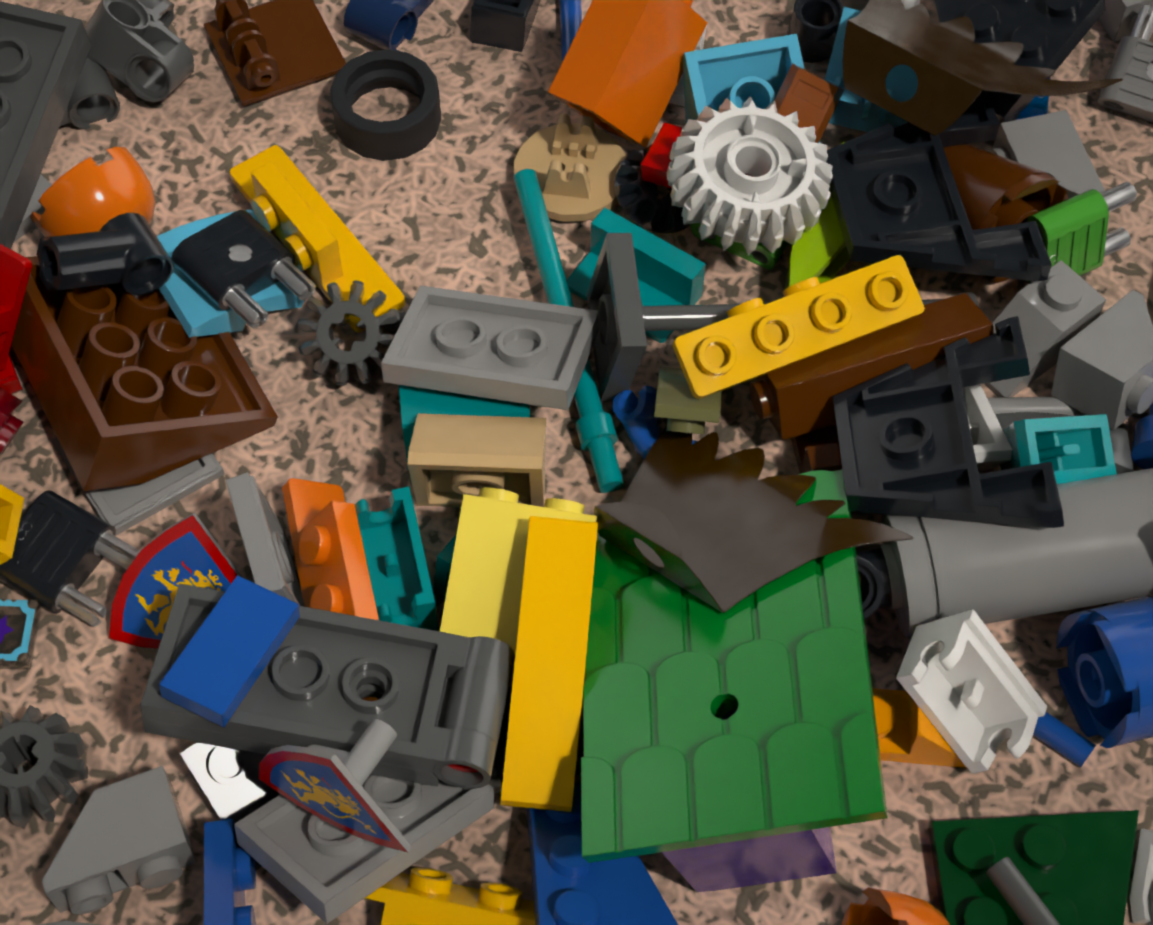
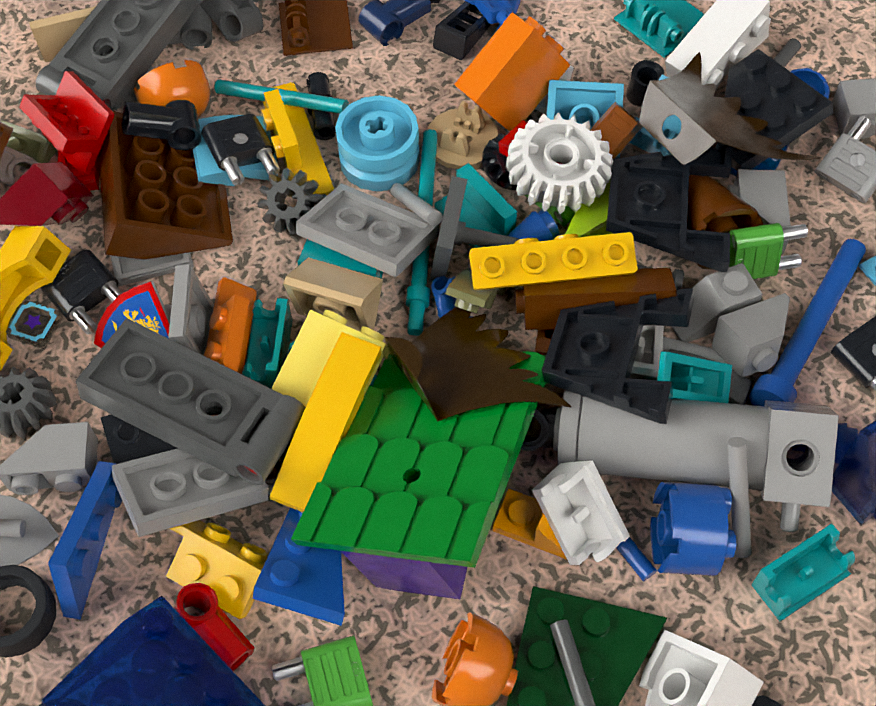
camera: 20 degrees right, 0 degrees up
blue tile [159,575,300,728] -> none
shield [259,719,412,853] -> none
black tyre [330,49,441,161] -> none
none -> teal bar [214,79,349,114]
none -> black pin [306,72,336,141]
none -> medium azure wheel [335,95,420,192]
none -> light grey bar [390,183,443,226]
none -> blue cone [507,209,560,241]

